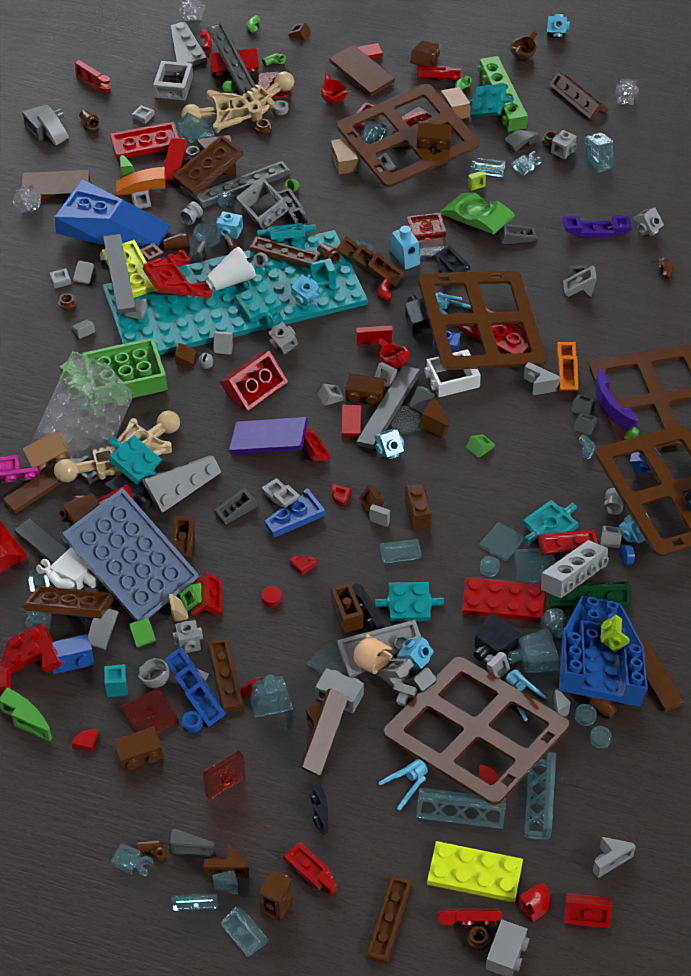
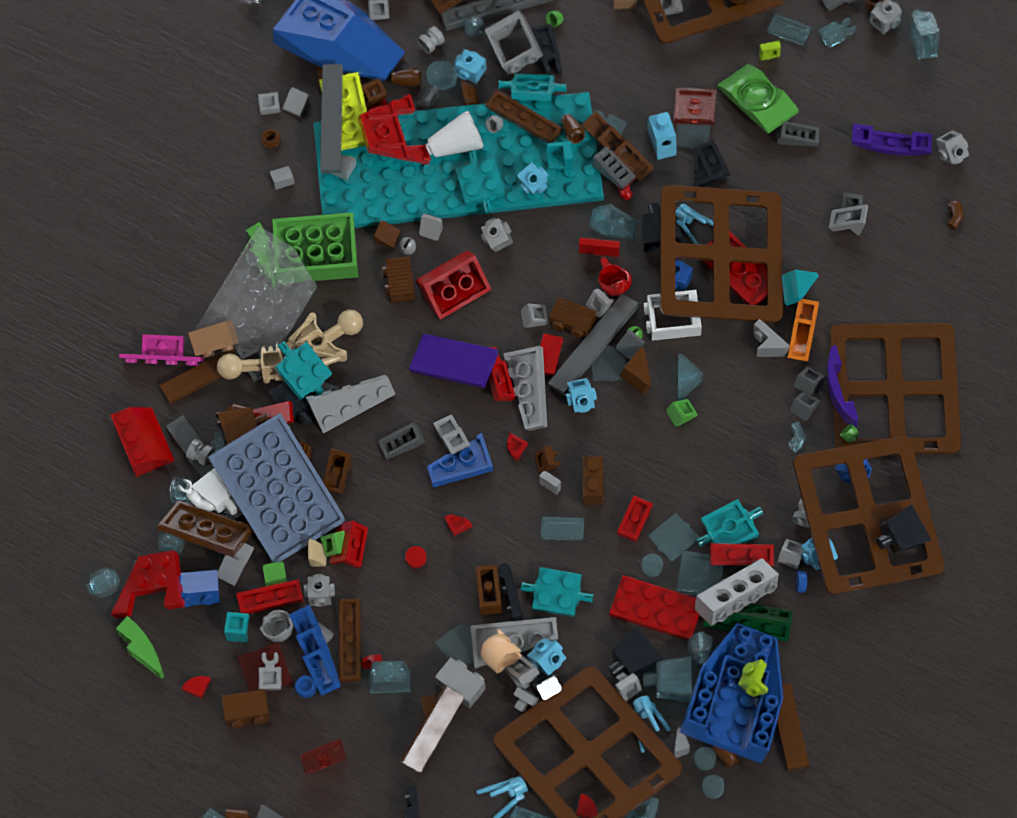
camera: 15 degrees right, 15 degrees up
none -> light grey wheel [186,439,215,466]
none -> red plate [236,579,304,614]
none -> light grey plate [259,652,281,690]
none -> reddish brown brick [382,256,415,303]
none -> light grey wing [503,346,547,431]
none -> clear light blue slope [589,203,638,239]
none -> dark grey slope [592,147,636,189]
none -> red plate [617,496,653,542]
none -> clear light blue slope [678,354,703,400]
none -> teal slope [781,270,819,306]

